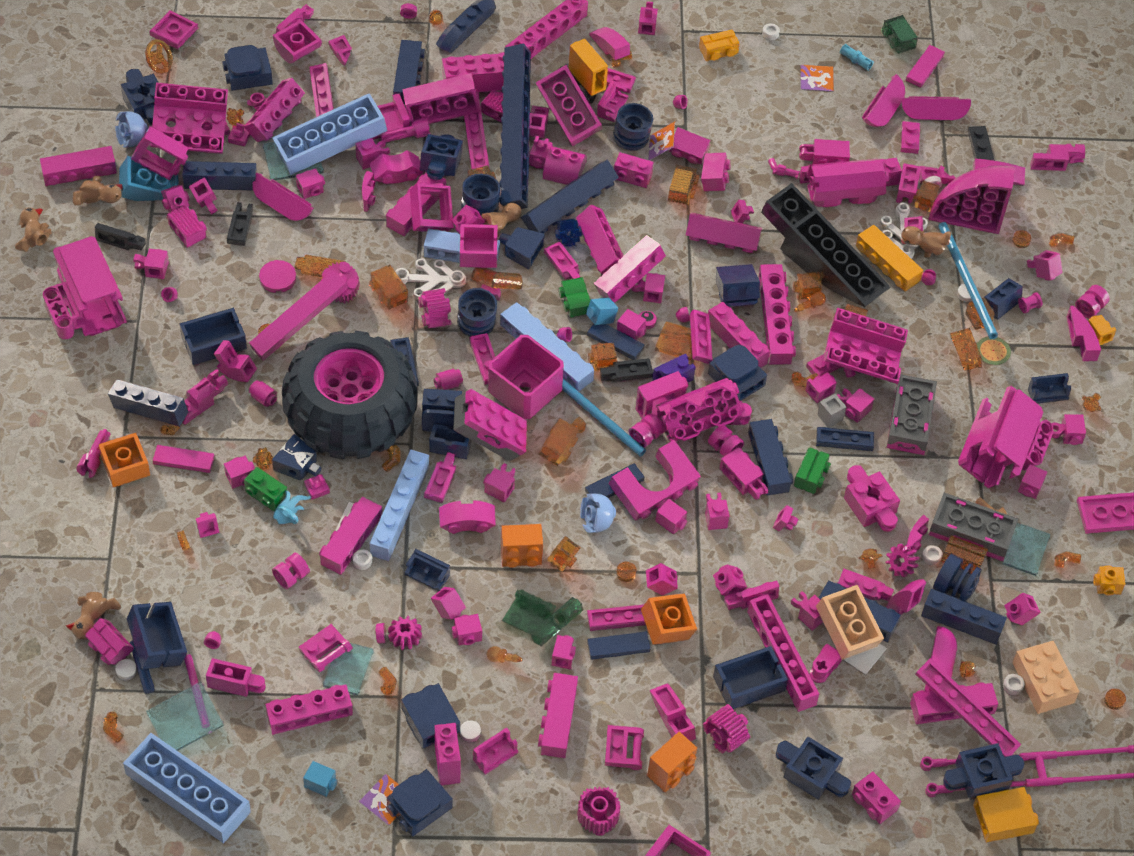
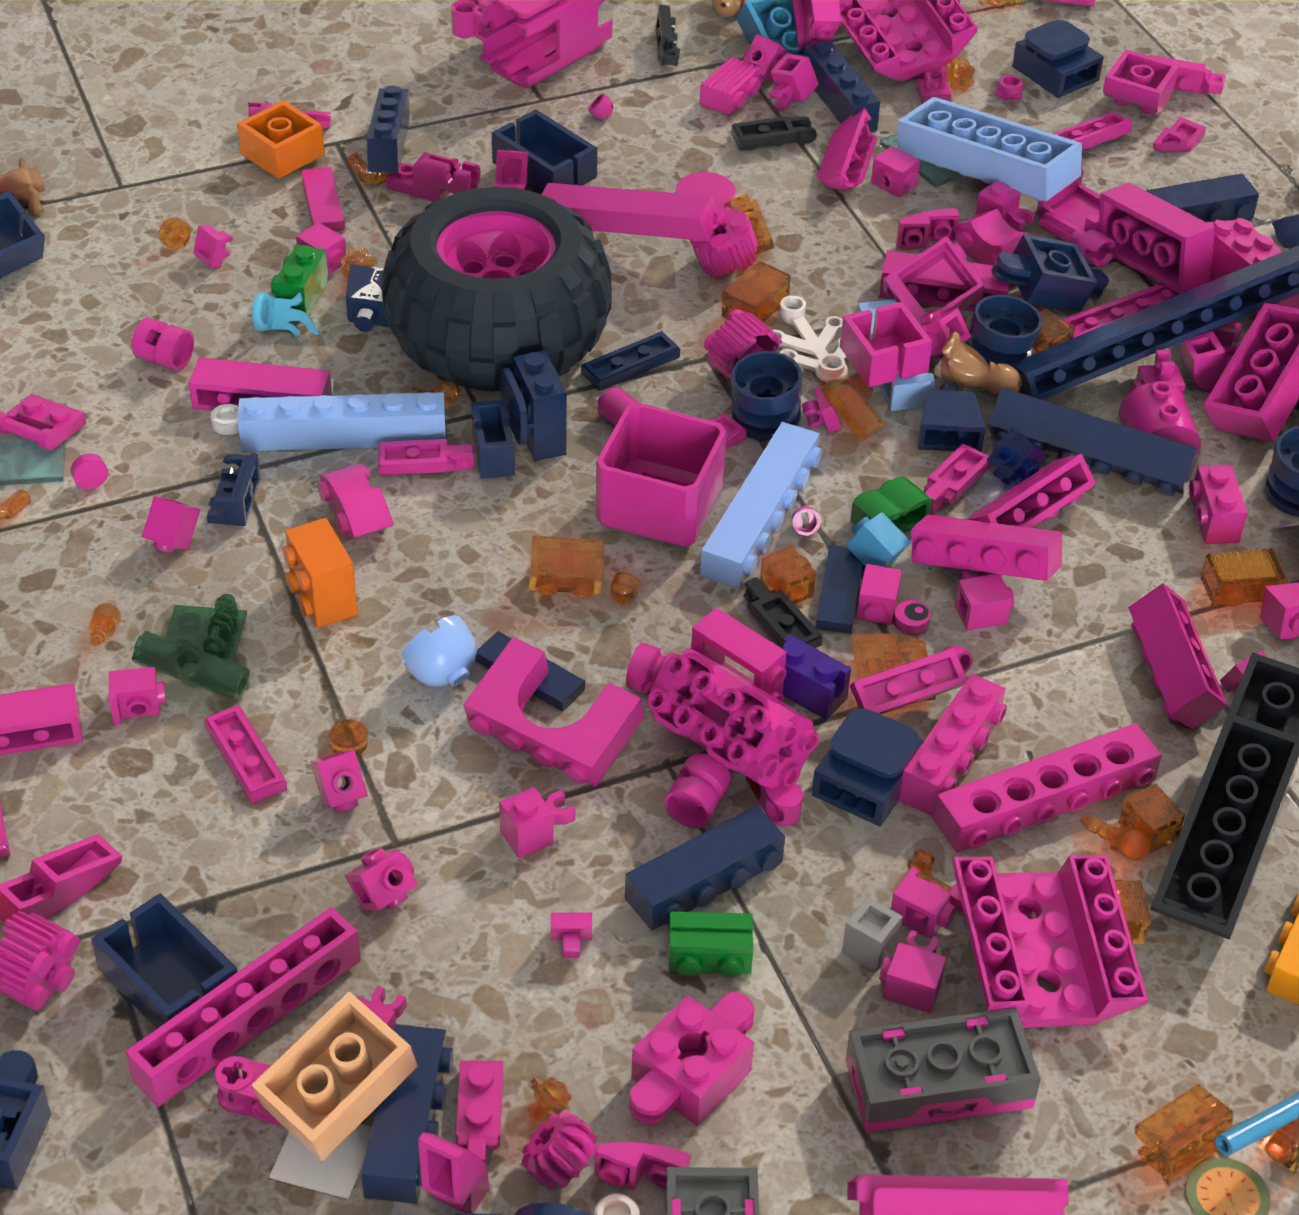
camera: 70 degrees right, 10 degrees down
dark pink brick [133,248,169,279] -> none
dark pink hinge [204,631,221,649] -> none
dark pink brick [244,77,305,142] -> none
dark pink tile [304,474,330,500] -> none
dark pink gear [388,615,422,650] -> none
dark pink brick [451,614,482,646] -> none
dark pink piece [454,389,527,461] -> none
dark pink brick [483,463,515,502] -> none
clear orange brick [547,536,581,572] -> none
dark azure piece [562,378,646,457] -> none
dark blue tile [587,631,651,660] -> none
orange brick [641,593,697,645] -> none
dark pink brick [655,499,687,535] -> none
dark blue brick [716,264,760,307] -> none
dark pink brick [719,448,768,500] -> none
dark pink hinge [724,580,780,610] -> none
dark blue tile [816,427,874,451] -> none

